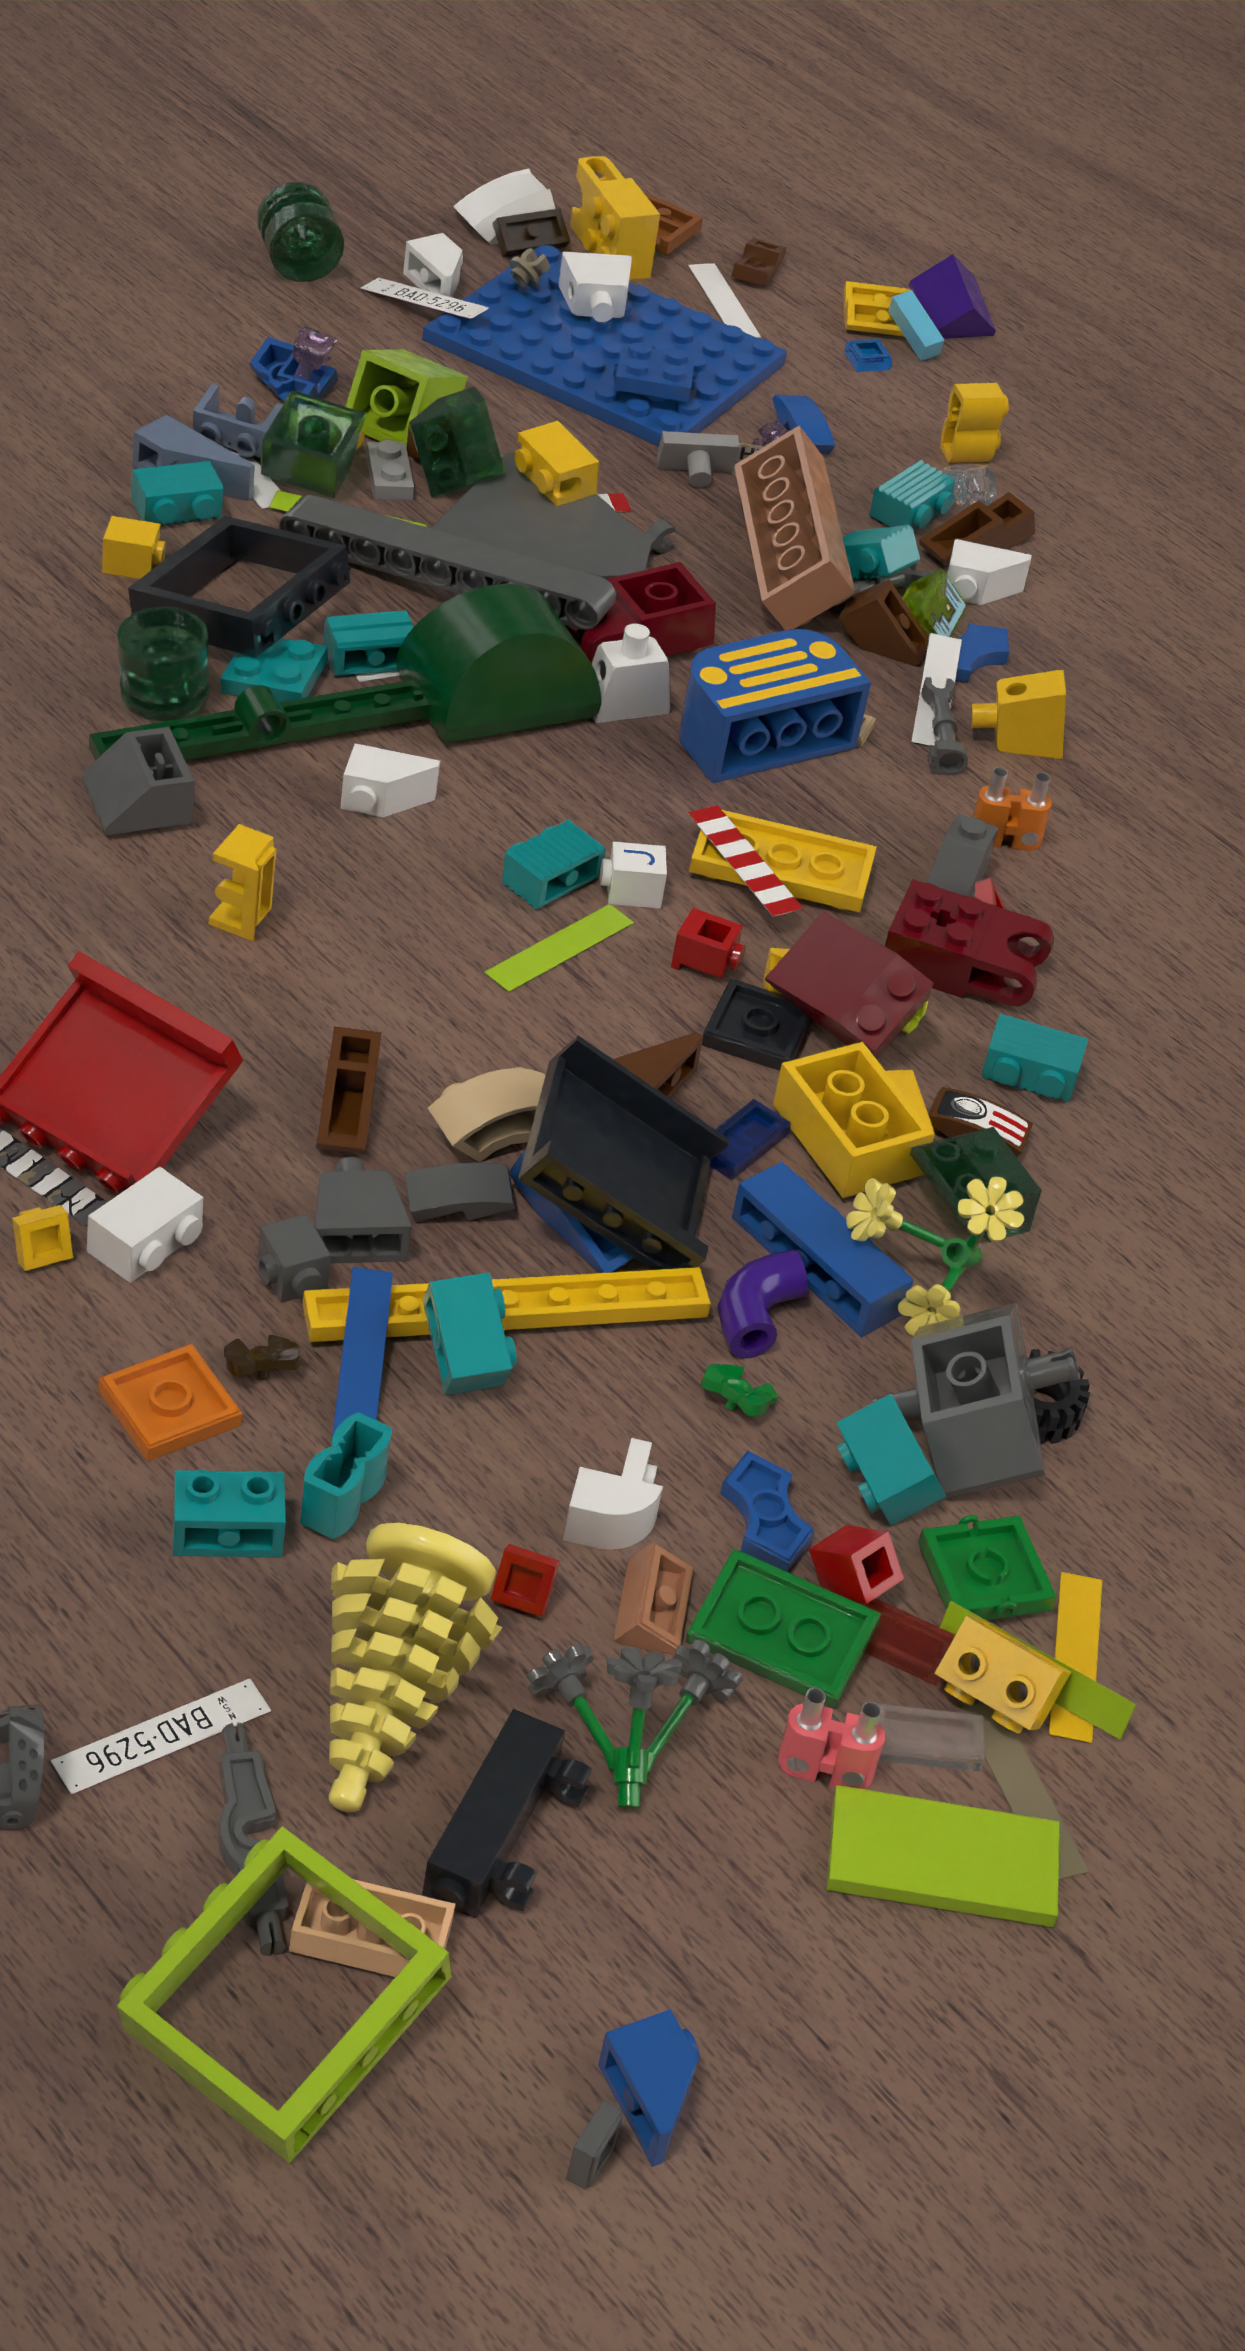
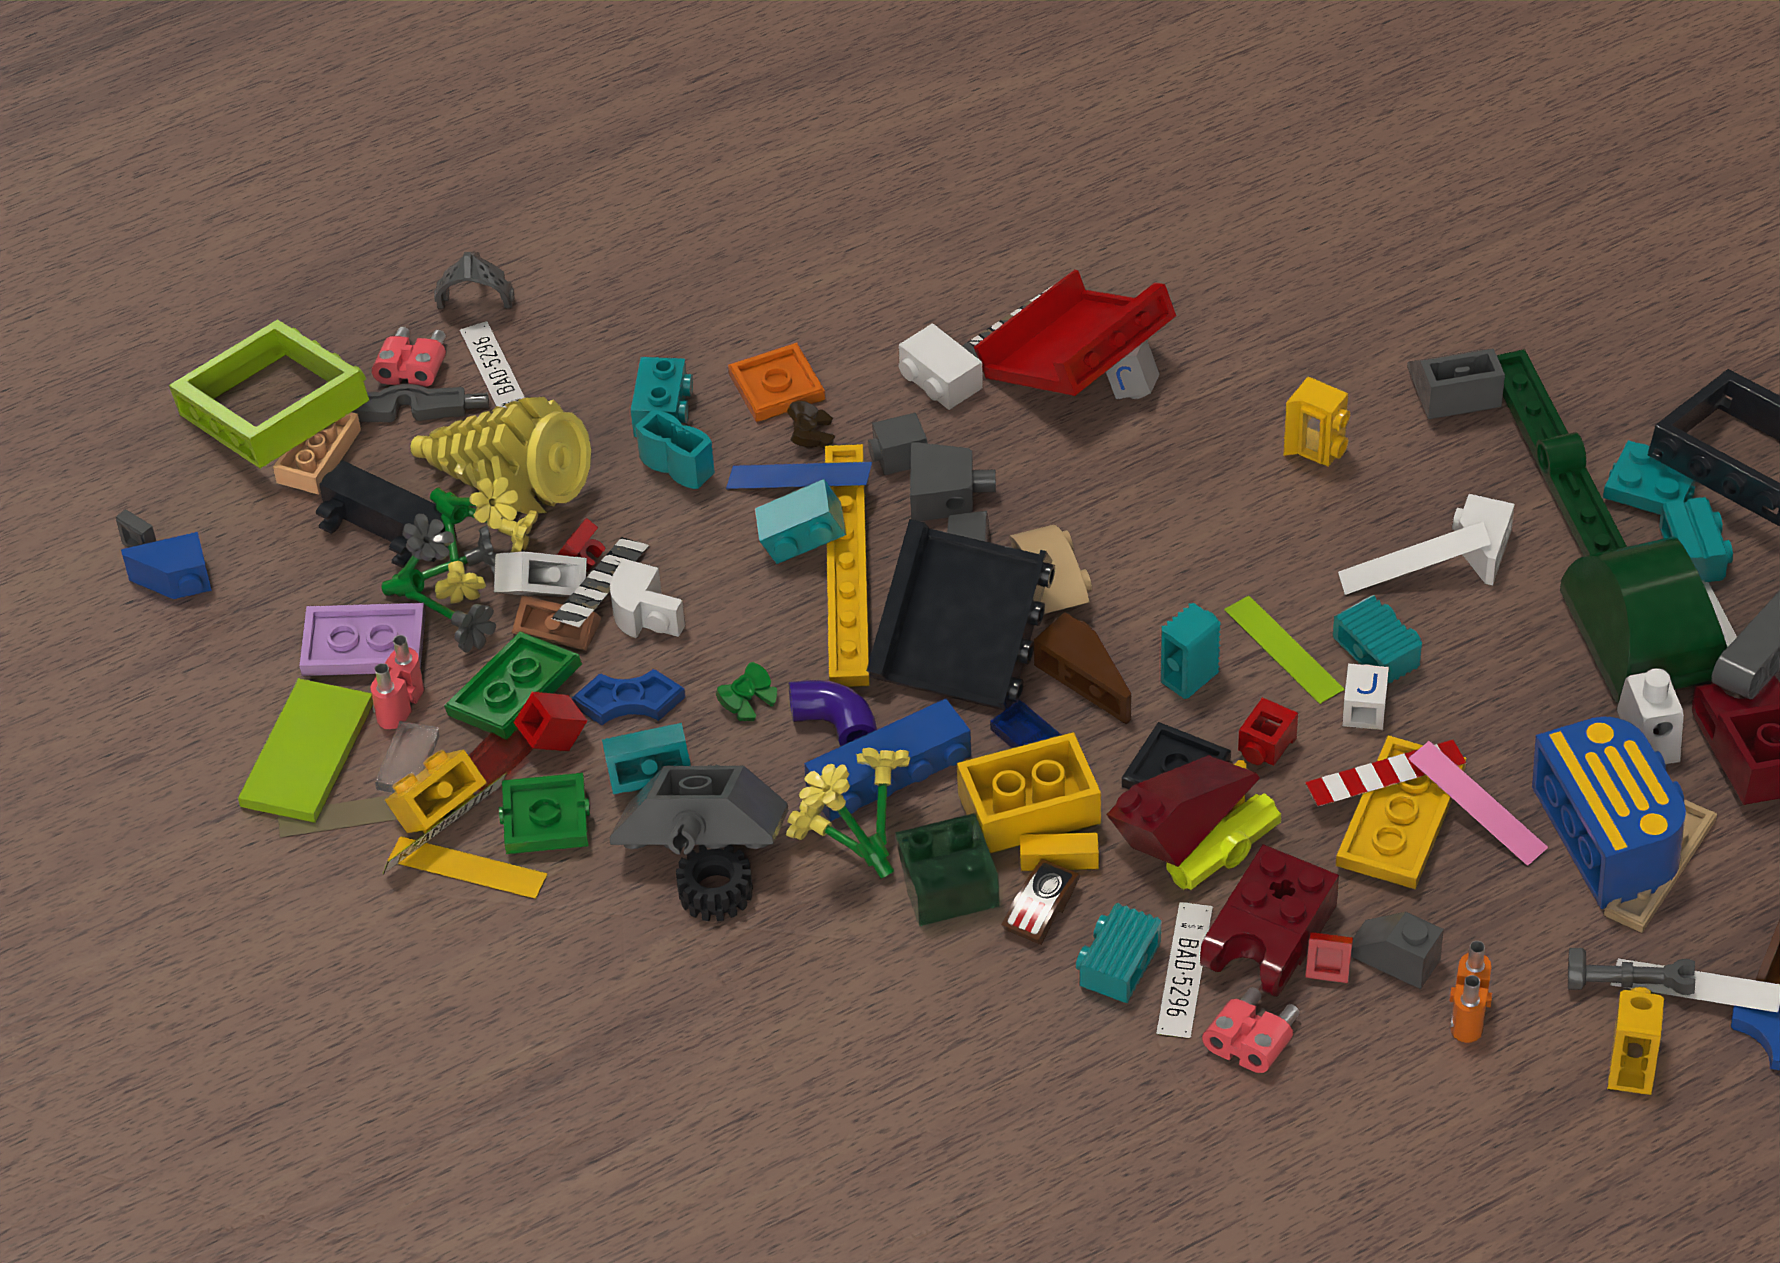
camera: 110 degrees right, 5 degrees up
yellow tile [12,1205,73,1271] -> none
clear green wheel [117,607,210,721] -> none
reddish brown slope [316,1026,382,1154] -> none
none -> lavender plate [299,603,426,676]
none -> coral piece [371,327,446,387]
none -> light yellow plant [430,477,538,604]
none -> white slope [494,551,587,597]
none -> sticker [551,537,649,627]
none -> white sticker [1156,902,1213,1038]
none -> teal brick [1160,603,1221,699]
none -> coral piece [1202,987,1299,1073]
none -> white sticker [1338,521,1491,595]
none -> bright pink sticker [1408,741,1548,866]

